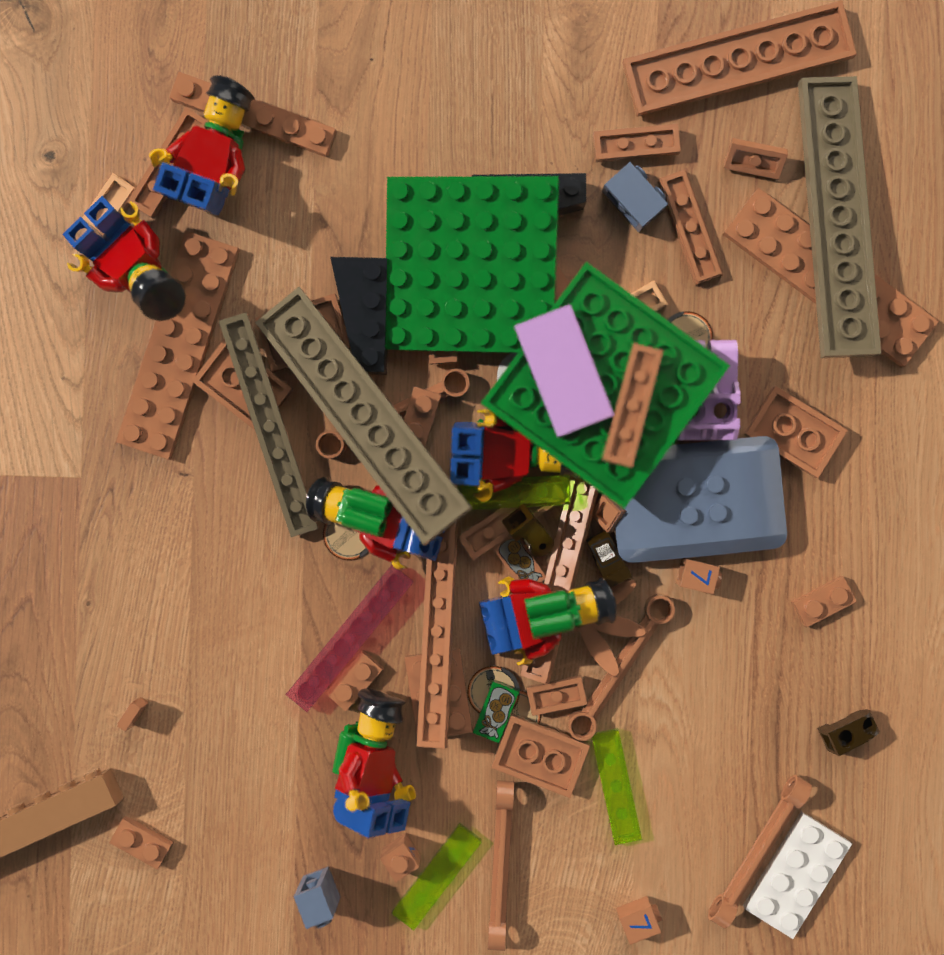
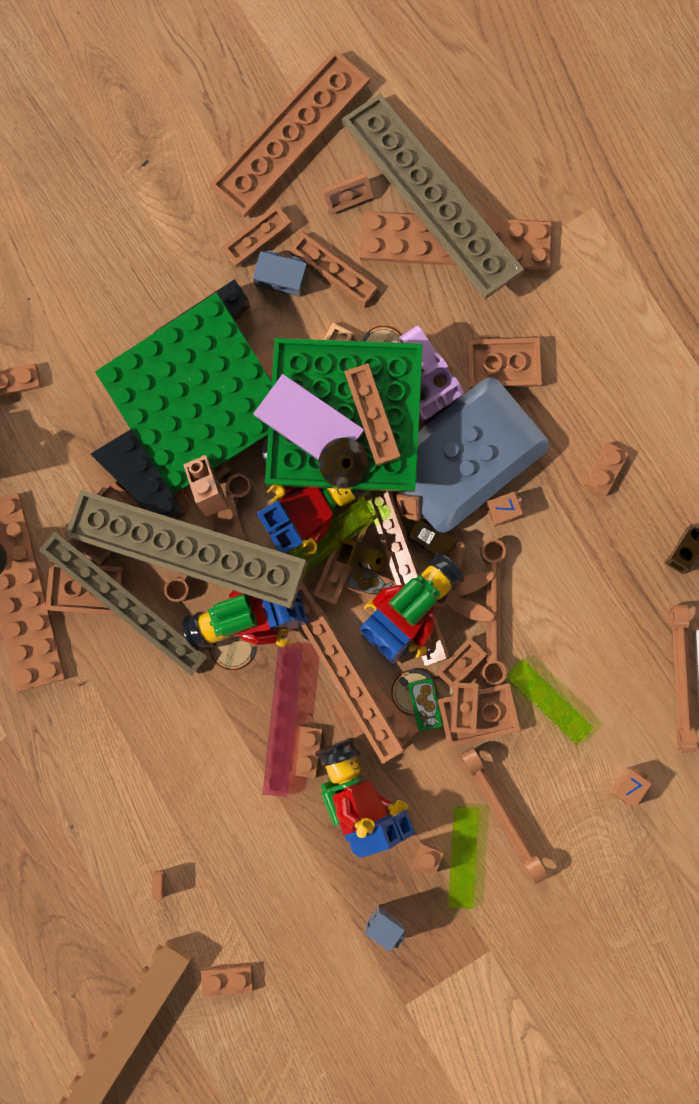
camera: 30 degrees left, 5 degrees down
none -> nougat slope [184,455,228,517]
none -> dark brown dish [318,437,368,488]
none -> nougat plate [451,682,478,734]

